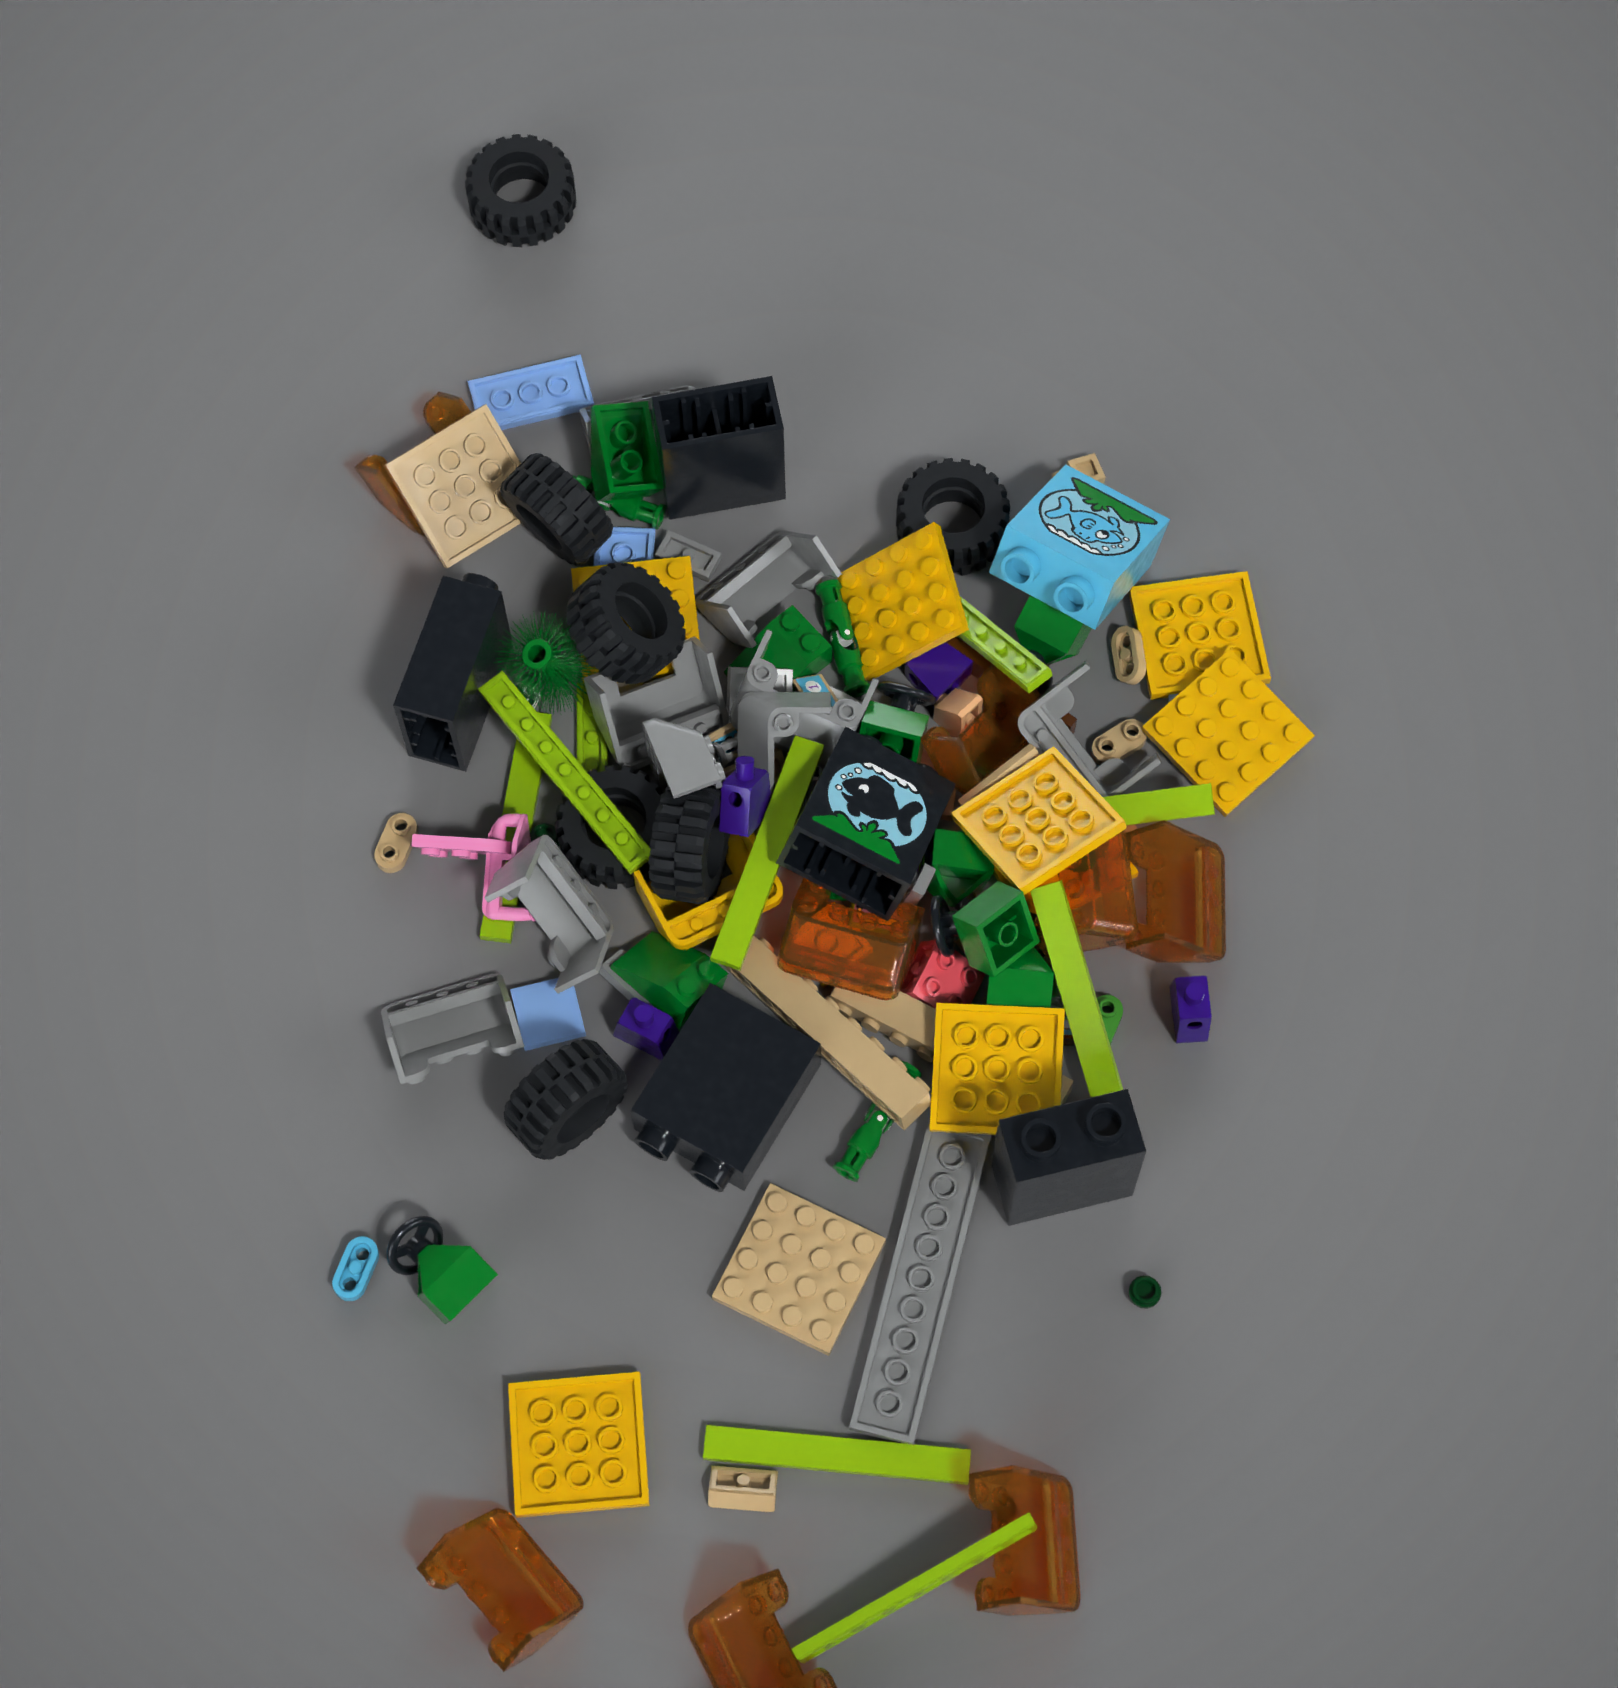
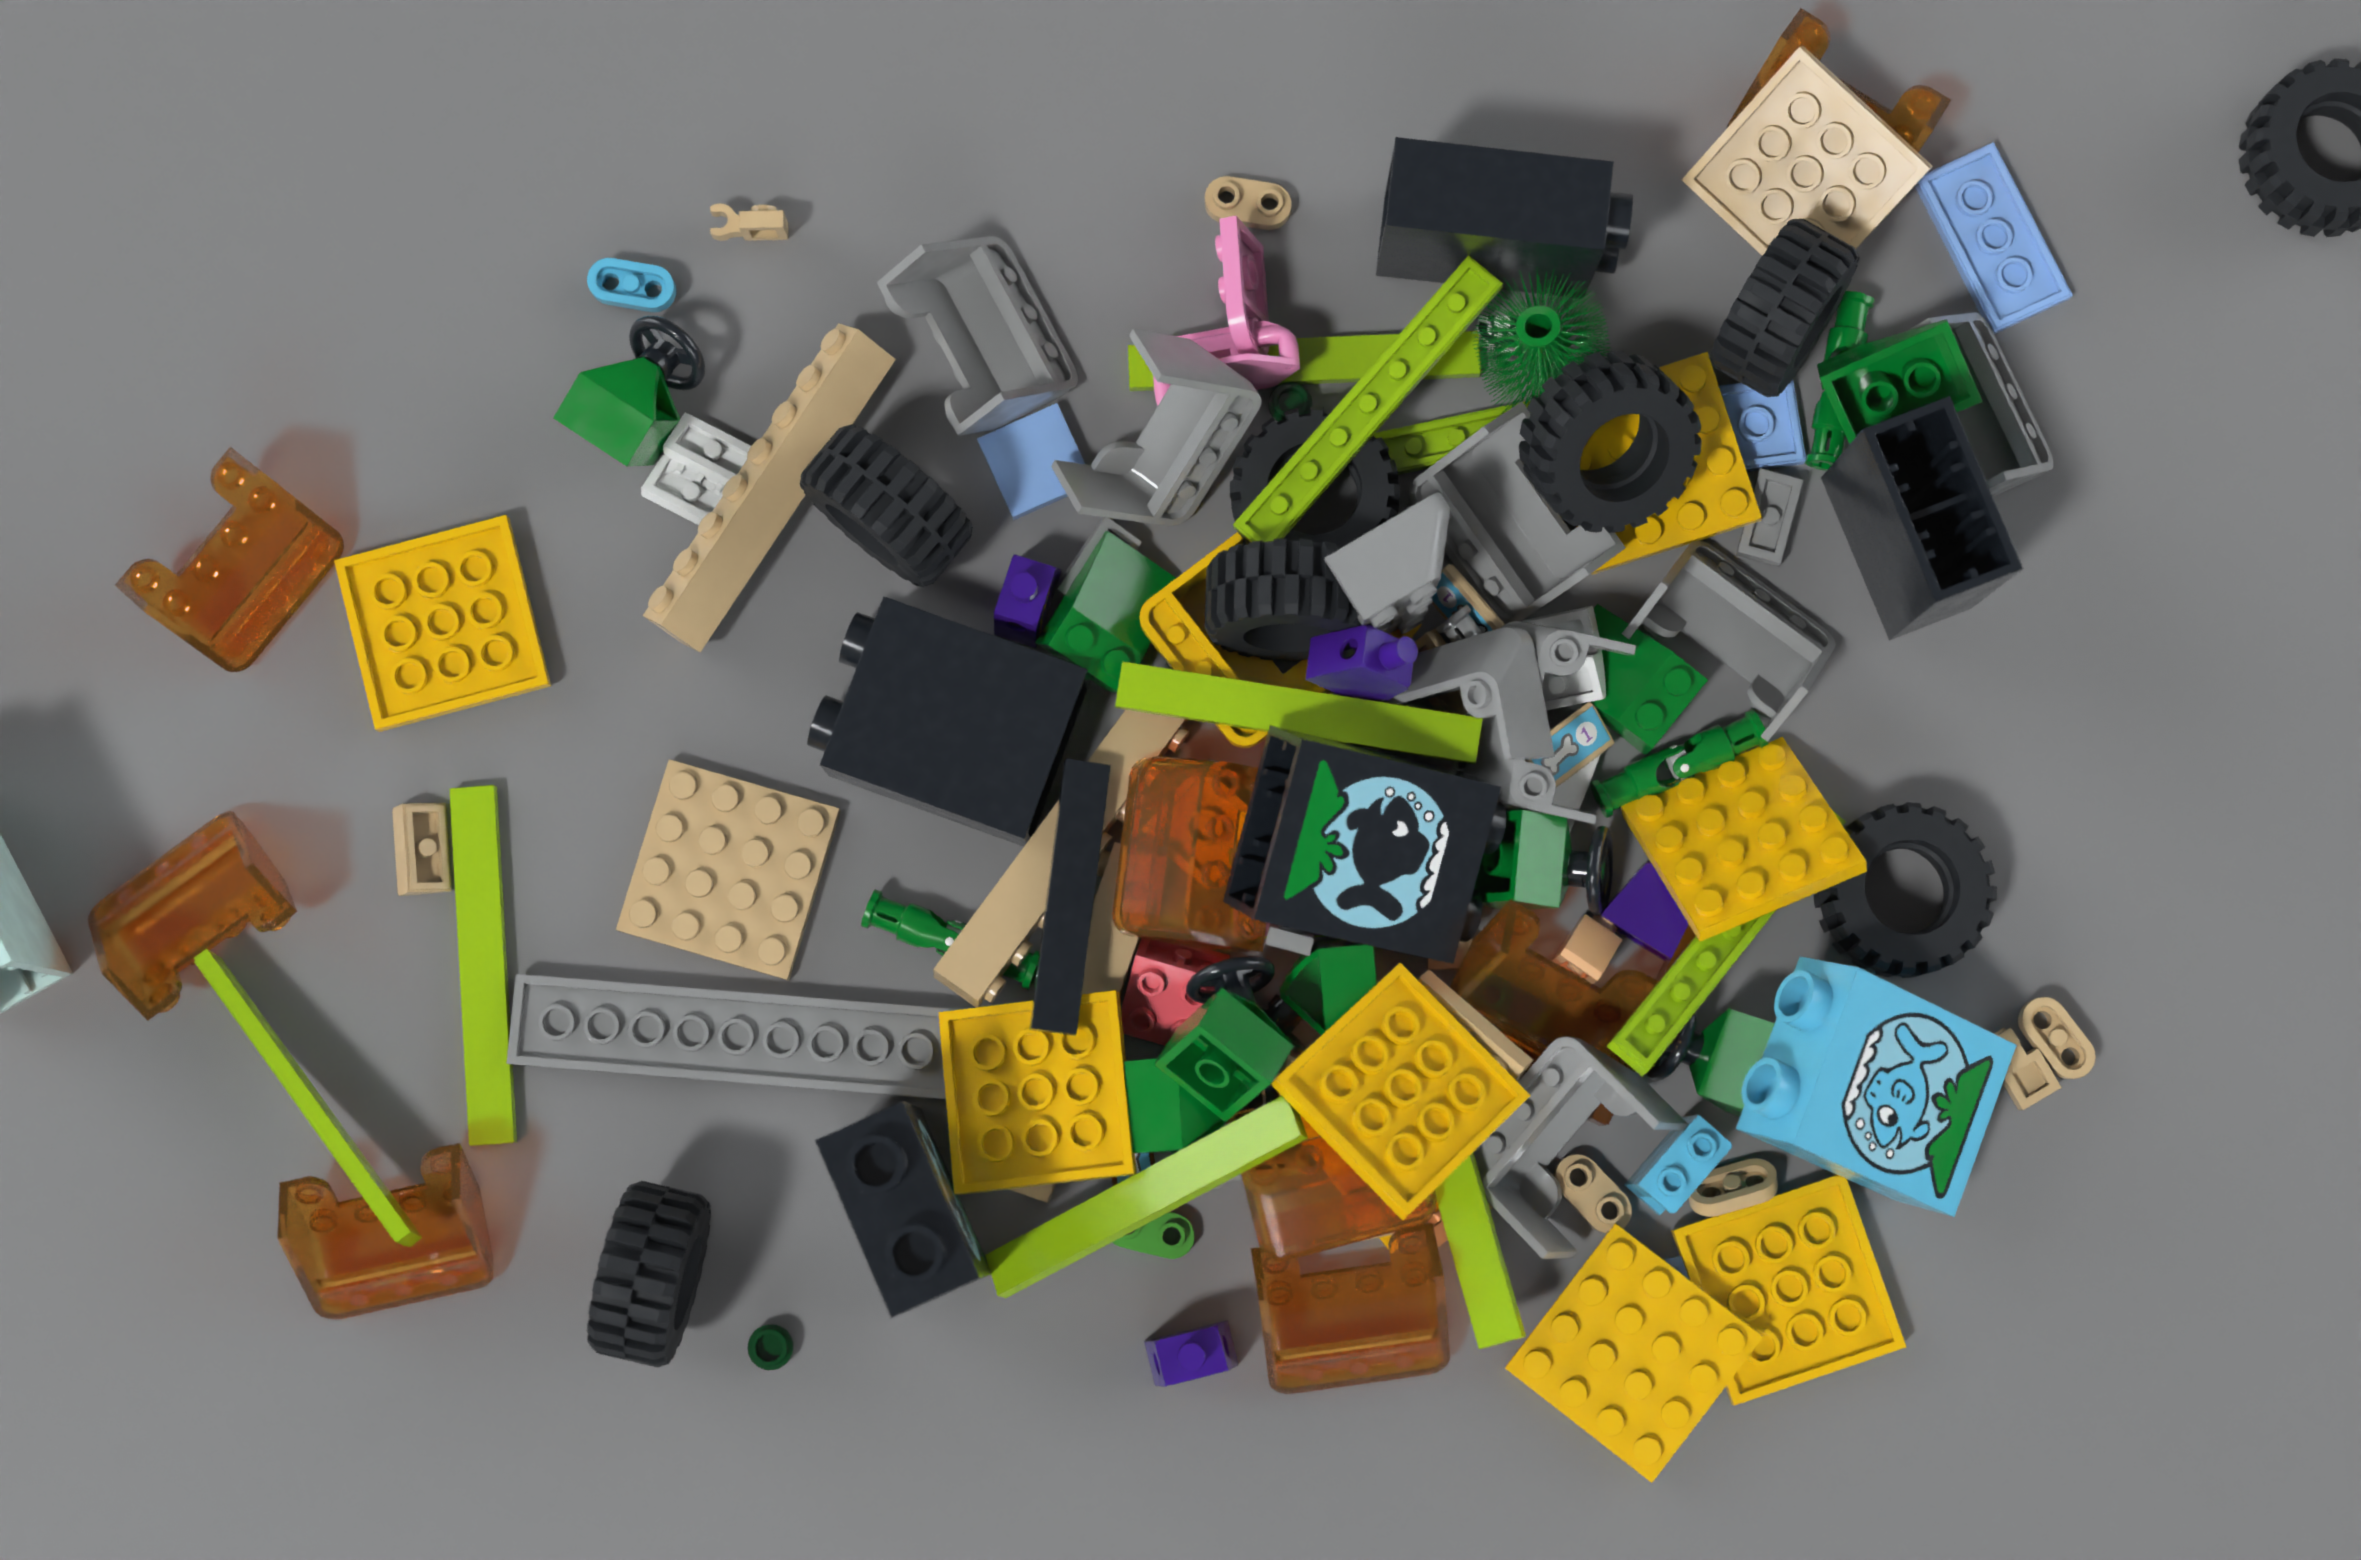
camera: 80 degrees right, 15 degrees up
none -> black tyre [587,1181,711,1368]
none -> white slope [641,412,751,525]
none -> tan brick [643,323,896,652]
none -> tan plate [710,204,788,241]
none -> black tile [1029,758,1111,1036]
none -> medium azure panel [1624,1114,1732,1215]
none -> tan plate [2018,997,2096,1079]

